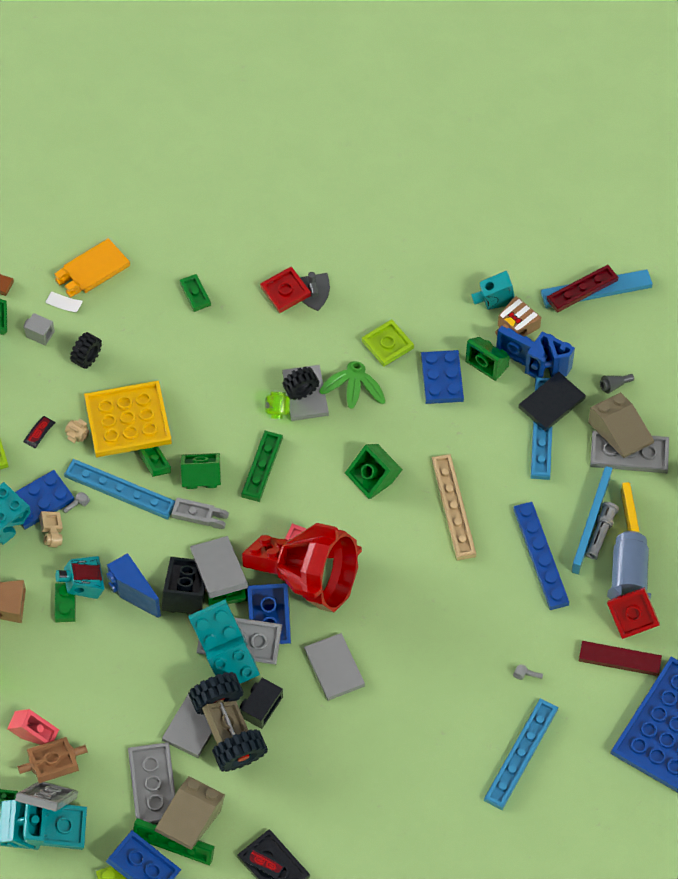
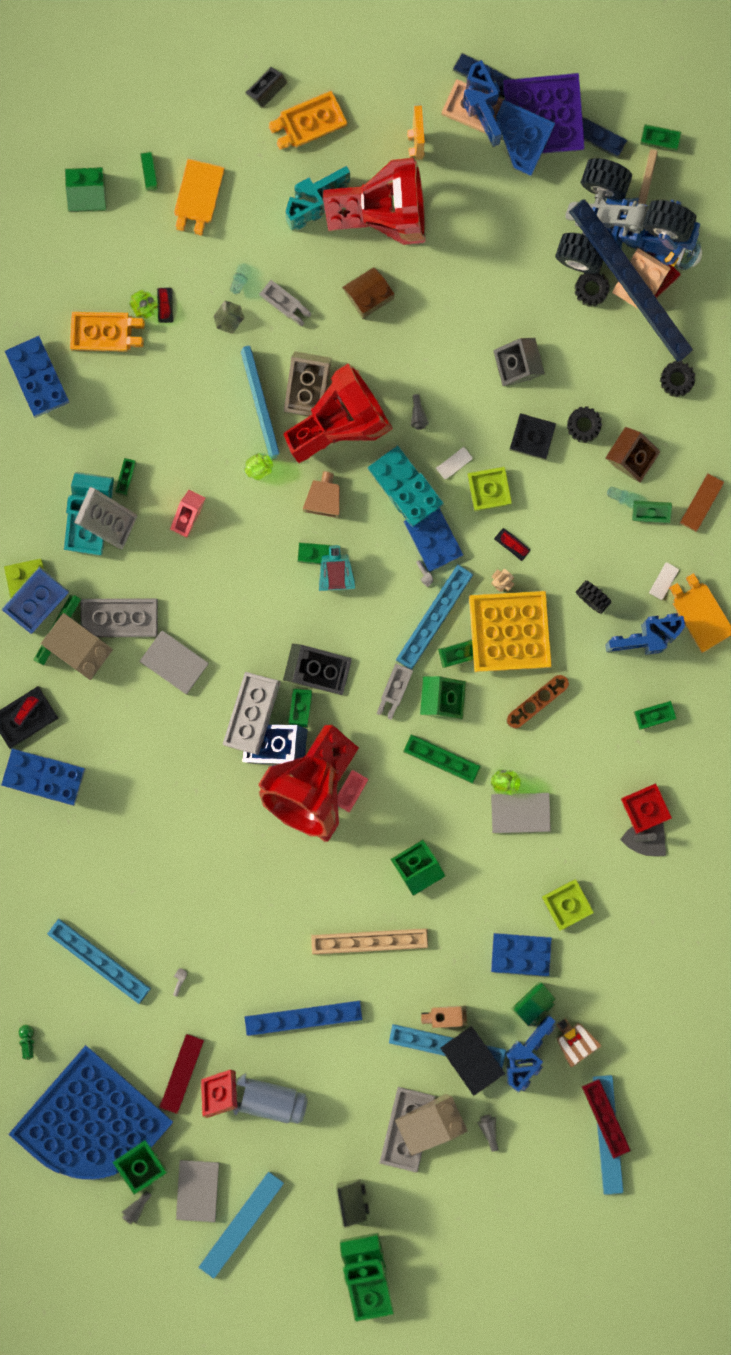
camera: 95 degrees right, 25 degrees up
medium nougat plate [17,737,88,783] -> none
light grey brick [24,313,55,346] -> none
tan plate [39,511,63,548] -> none
blue slope [106,553,161,618] -> none
teal piece [188,599,260,684] -> none
black plate [188,672,268,772] -> none
light grey tile [190,536,248,598] -> none
black brick [240,677,283,729] -> none
black tyre [282,367,320,400] -> none
light grey tile [304,633,365,701] -> none
bright green plant [319,361,385,409] -> none
teal torso [471,271,515,310] -> none
dark azure tile [572,466,613,575] -> none
light grey pin [585,502,619,559] -> none
yellow tile [621,482,640,533] -> none
none -> blue piece [1,749,85,806]
none -> green axle [18,1025,35,1060]
none -> medium nougat torso [421,1005,467,1028]
none -> dark orange beam [507,675,569,729]
none -> blue piece [605,613,685,655]

